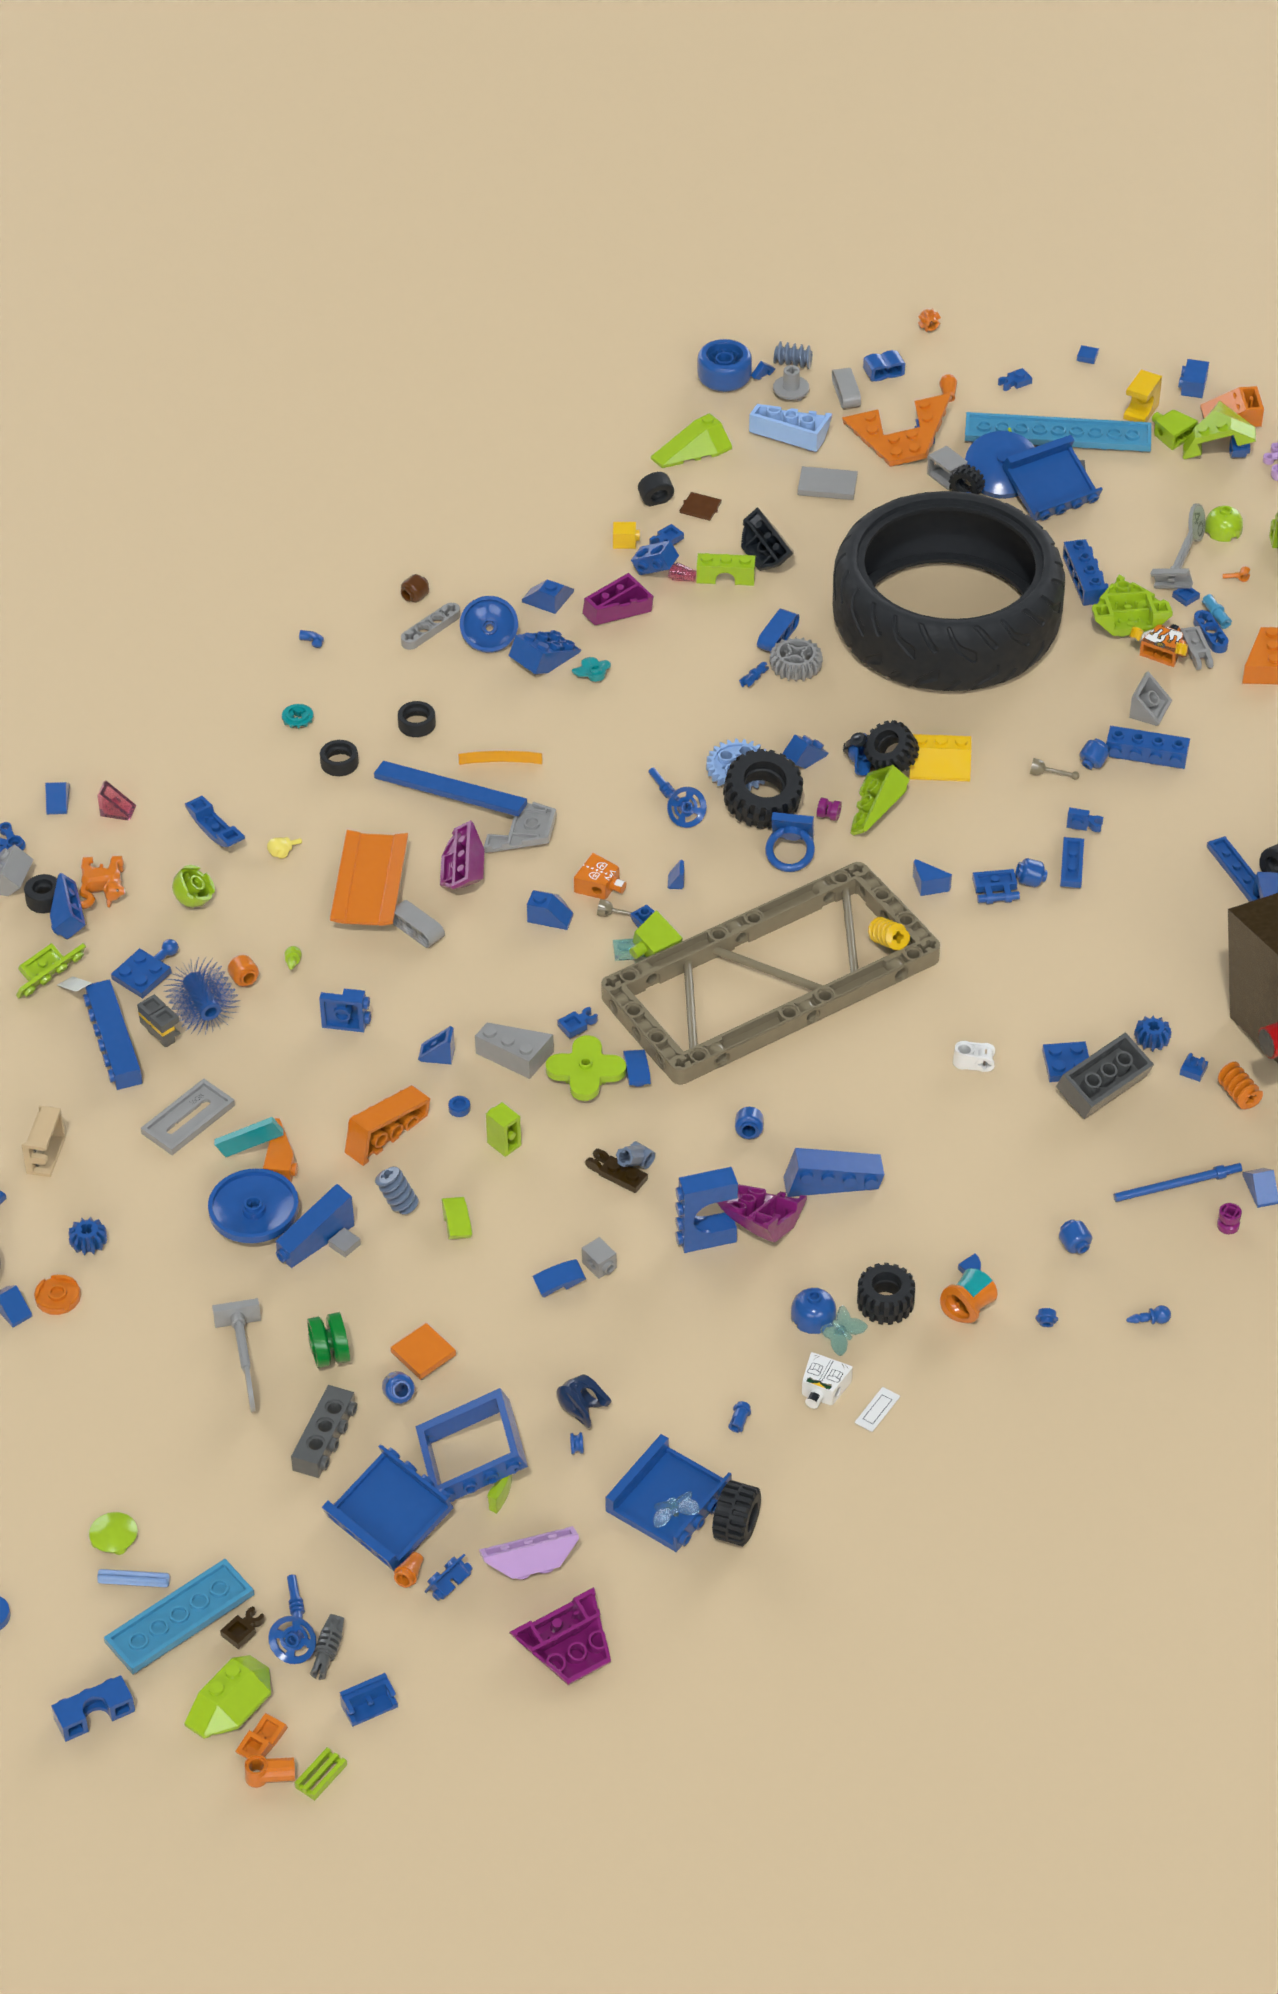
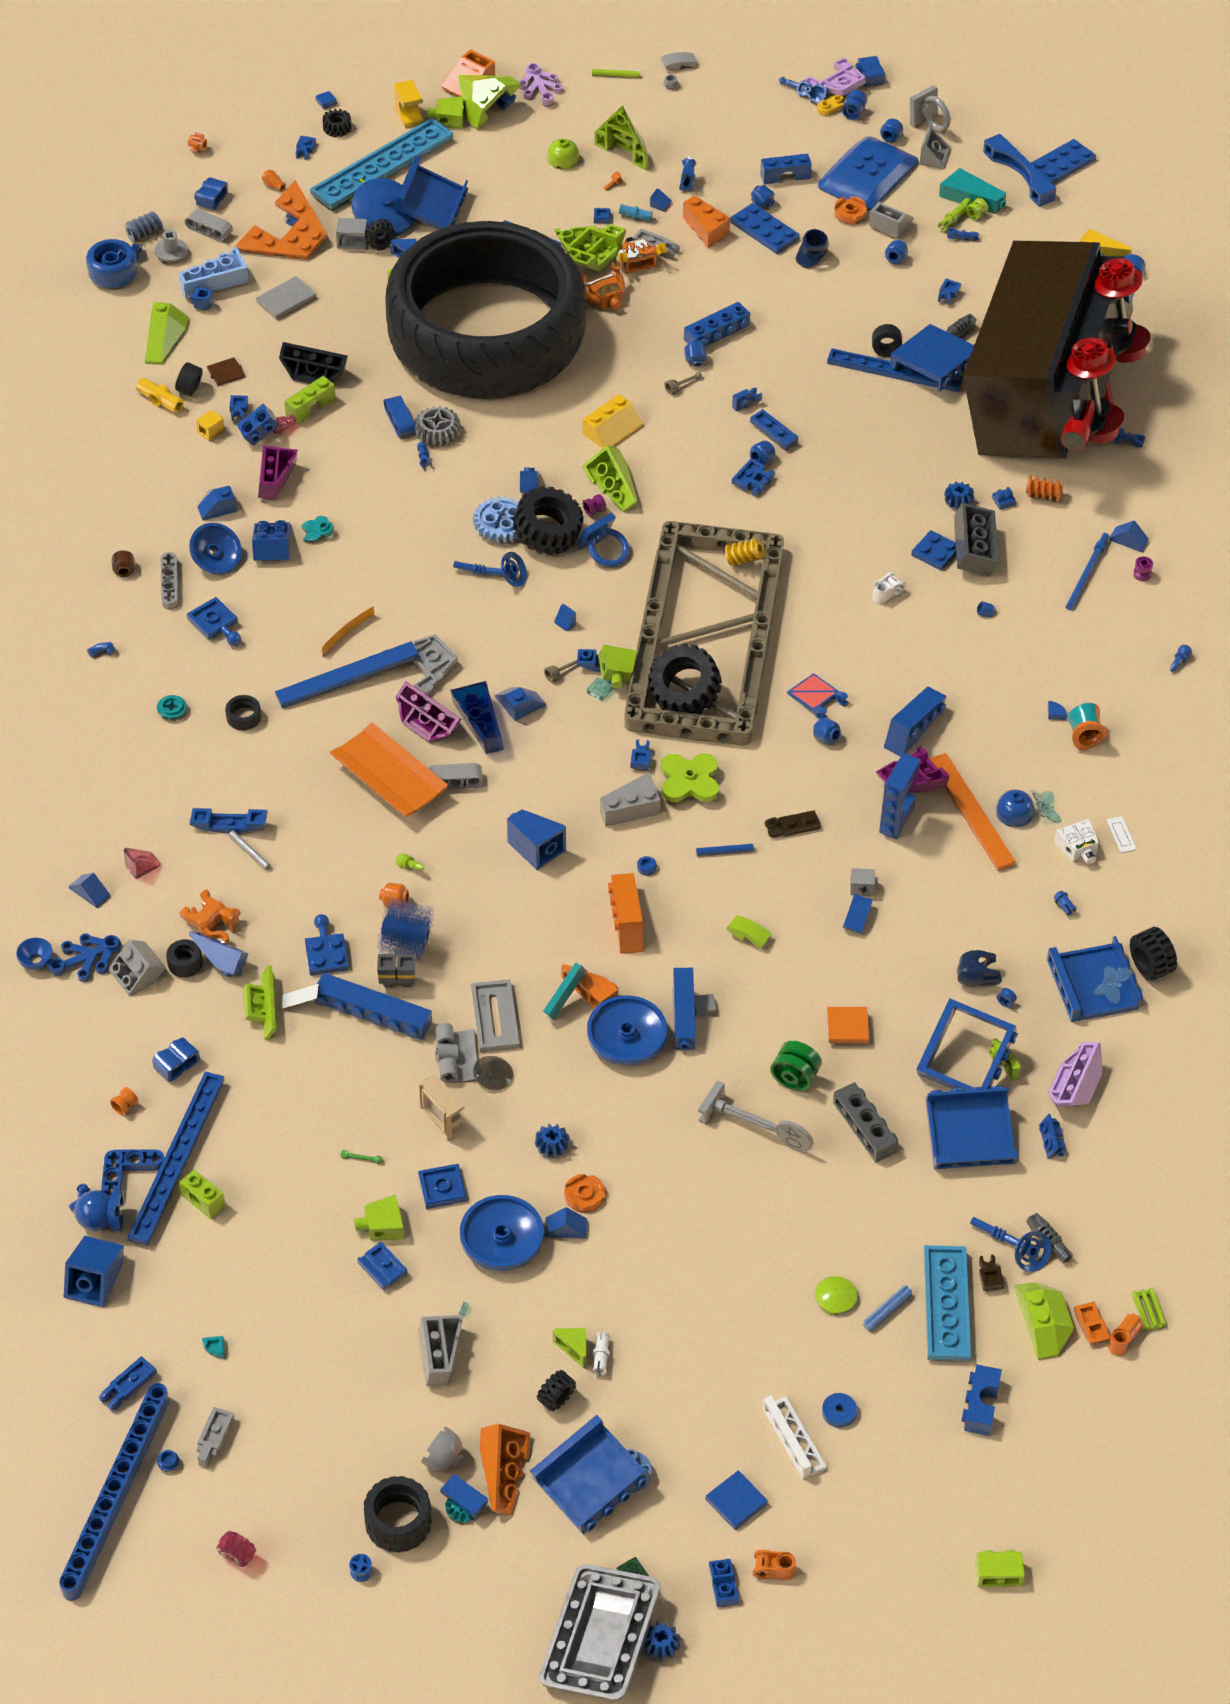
camera: 50 degrees left, 5 degrees up
lime cylinder [172,865,215,908] -> none
light yellow piece [267,837,302,859] -> none
blue plate [319,988,371,1033] -> none
blue hinge [340,1673,398,1727] -> none
sand blue piece [375,1166,419,1215] -> none
blue head [382,1371,415,1404] -> none
orange cone [394,1552,424,1588] -> none
black tyre [398,701,436,737] -> none
blue slope [418,1026,455,1065] -> none
lime brick [486,1102,521,1157] -> none
magenta wedge [509,1587,611,1685] -> none
orange torso [574,853,627,899] -> none
sand blue piece [616,1141,656,1169] -> none
blue slope [623,1050,651,1087] -> none
blue cap [843,732,871,776] -> none
black tyre [857,1263,915,1325] -> none
black tyre [863,720,919,773] -> none
blue slope [913,859,952,896] -> none
blue plate [1035,1308,1058,1327] -> none
blue head [1059,1219,1093,1254] -> none
light grey slope [1129,671,1172,726] -> none
light grey piece [1150,503,1206,589] -> none
blue brick [1178,359,1209,398] -> none
blue beam [1193,610,1229,653] -> none
none -> yellow piece [136,377,184,413]
none -> blue plate [187,597,241,646]
none -> blue plate [191,287,213,309]
none -> light grey bar [229,830,271,870]
none -> black tyre [322,109,352,137]
none -> light grey panel [435,1023,479,1083]
none -> clear blue wedge [450,681,504,754]
none -> clear smoke dish [473,1056,513,1090]
none -> blue slope [507,809,566,870]
none -> orange torso [581,261,625,310]
none -> black tyre [648,644,722,714]
none -> blue slope [650,188,672,211]
none -> blue bar [696,843,754,856]
none -> flag [787,673,848,719]
none -> orange tile [929,753,1015,871]
none -> blue piece [977,601,995,617]

